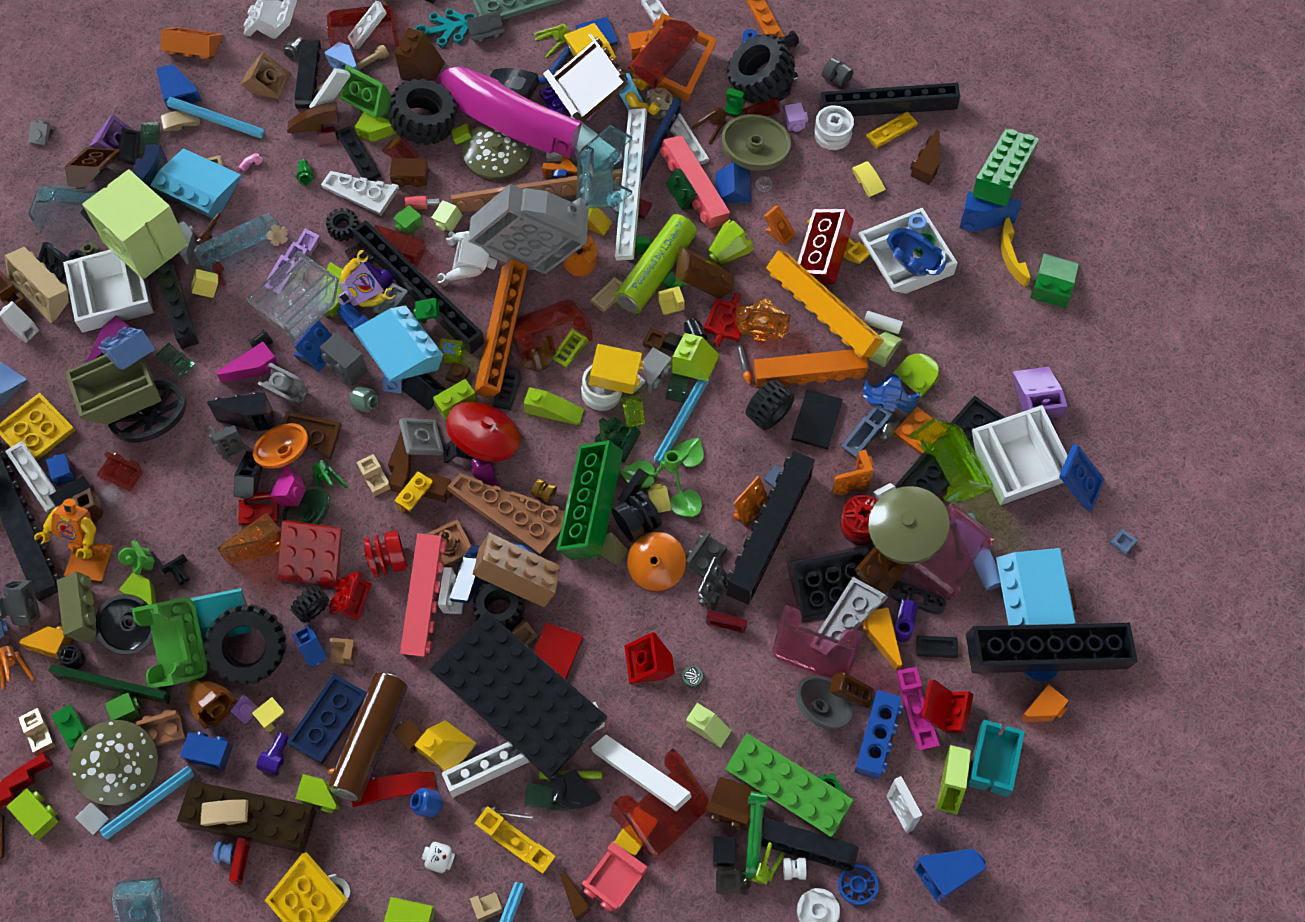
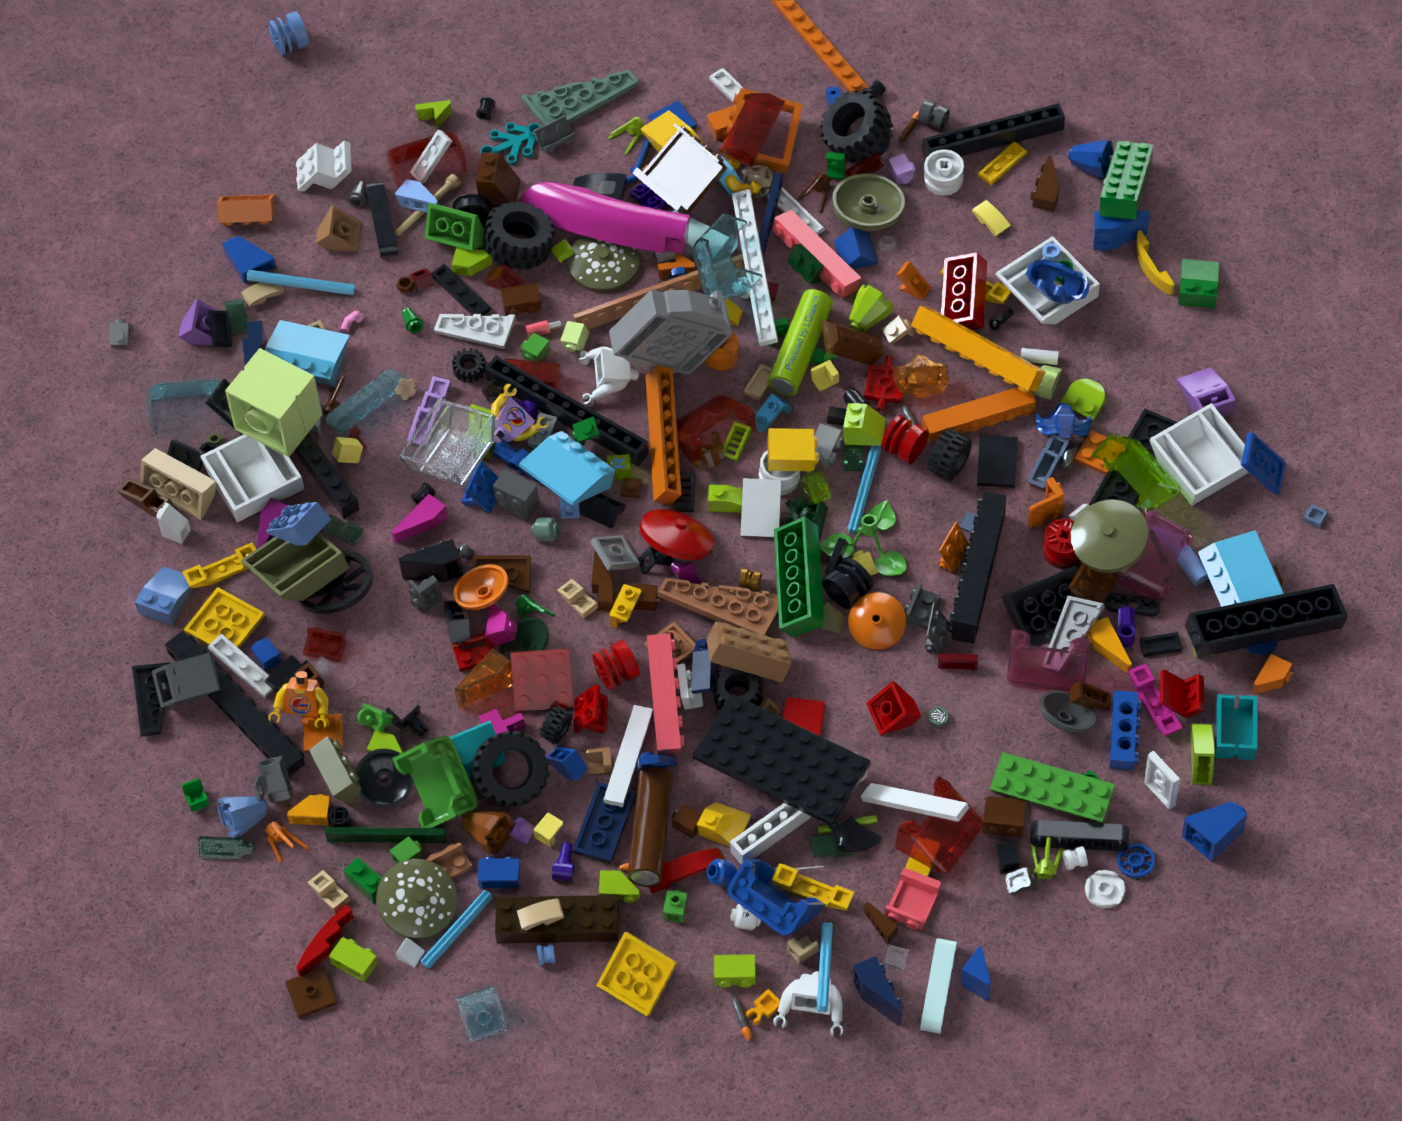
camera: 10 degrees left, 5 degrees down
reddish brown slope [65,147,120,189] -> none
red tile [229,837,250,885] -> none
light grey piece [258,363,308,404] -> none
reddish brown slope [287,102,339,133] -> none
white tile [309,68,351,108] -> none
lime brick [433,379,477,421] -> none
reddish brown plate [643,328,667,351] -> none
yellowish green slope [686,703,732,748] -> none
green piece [745,791,767,879] -> none
none -> yellow slope [182,542,256,588]
none -> reddish brown plate [397,276,415,294]
none -> black wheel [452,194,492,227]
none -> dark grey hinge [457,542,474,559]
none -> dark pink brick [478,709,525,734]
none -> white tile [604,705,653,807]
none -> blue wing [637,752,677,772]
none -> bright green brick [663,890,688,923]
none -> blue windscreen [728,859,825,935]
none -> white tile [740,478,781,537]
none -> dark azure bracket [750,393,794,433]
none -> red wheel [881,415,929,465]
none -> tan bracket [882,316,915,344]
none -> reddish brown piece [898,111,919,144]
none -> black arm [989,307,1014,331]
none -> blue cone [1068,140,1114,178]

